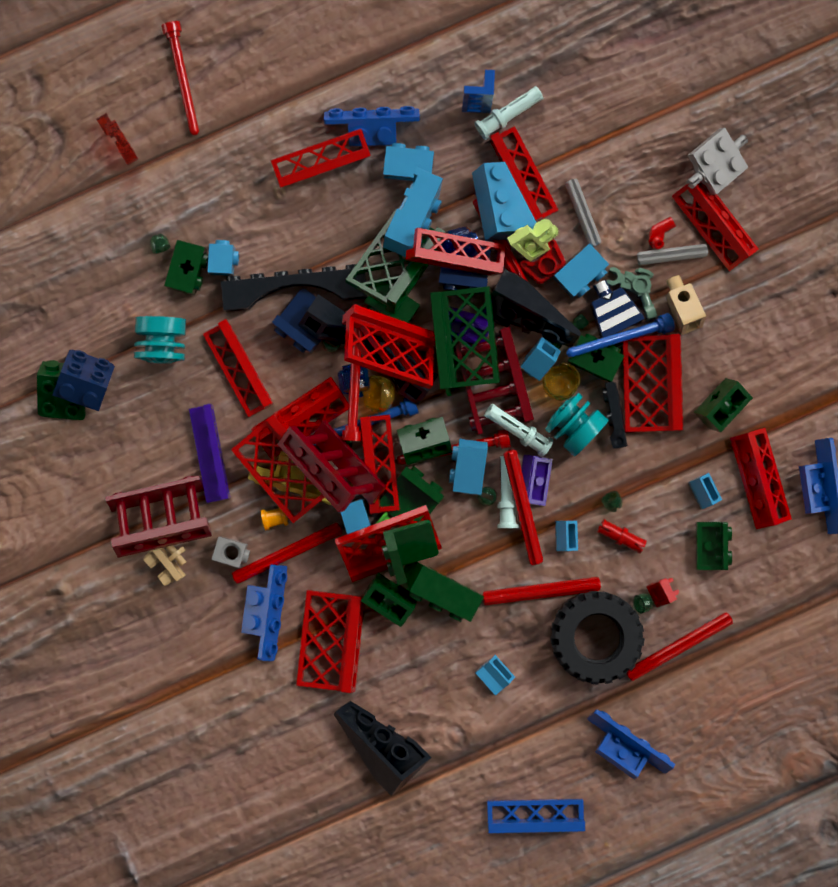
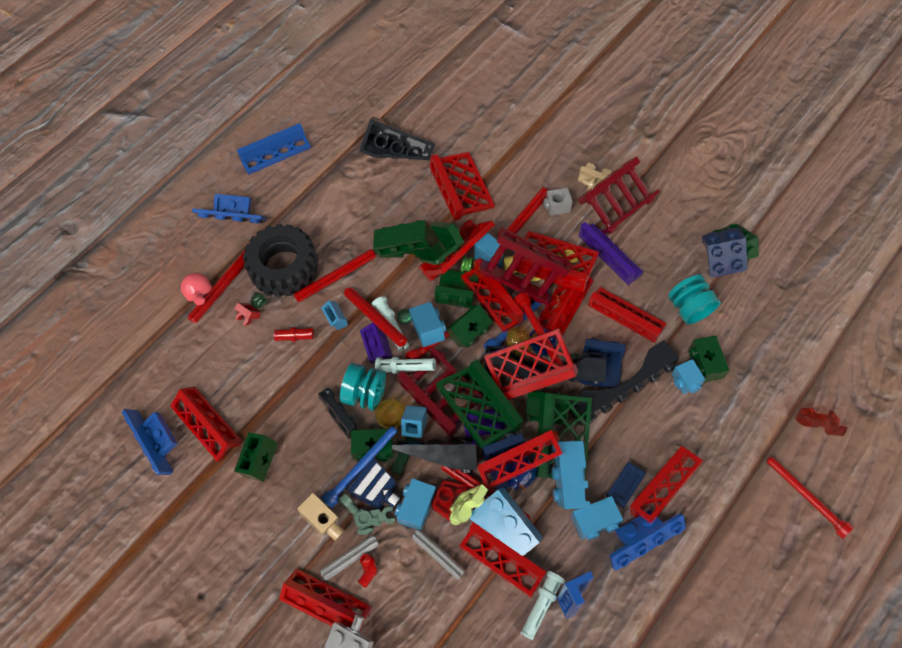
camera: 155 degrees right, 25 degrees down
clear green hinge [150,234,171,254] -> none
blue bracket [241,565,287,661] -> none
light orange bush [260,508,289,531] -> none
dark green brick [361,572,417,627] -> none
dark azure piece [475,655,515,696] -> none
clear green hinge [601,491,623,512] -> none
red fence [623,334,684,432] -> none
dark azure piece [688,473,722,509] -> none
dark green bracket [696,522,732,570] -> none
none -> coral hair [180,273,212,305]
none -> dark blue plate [606,461,646,508]

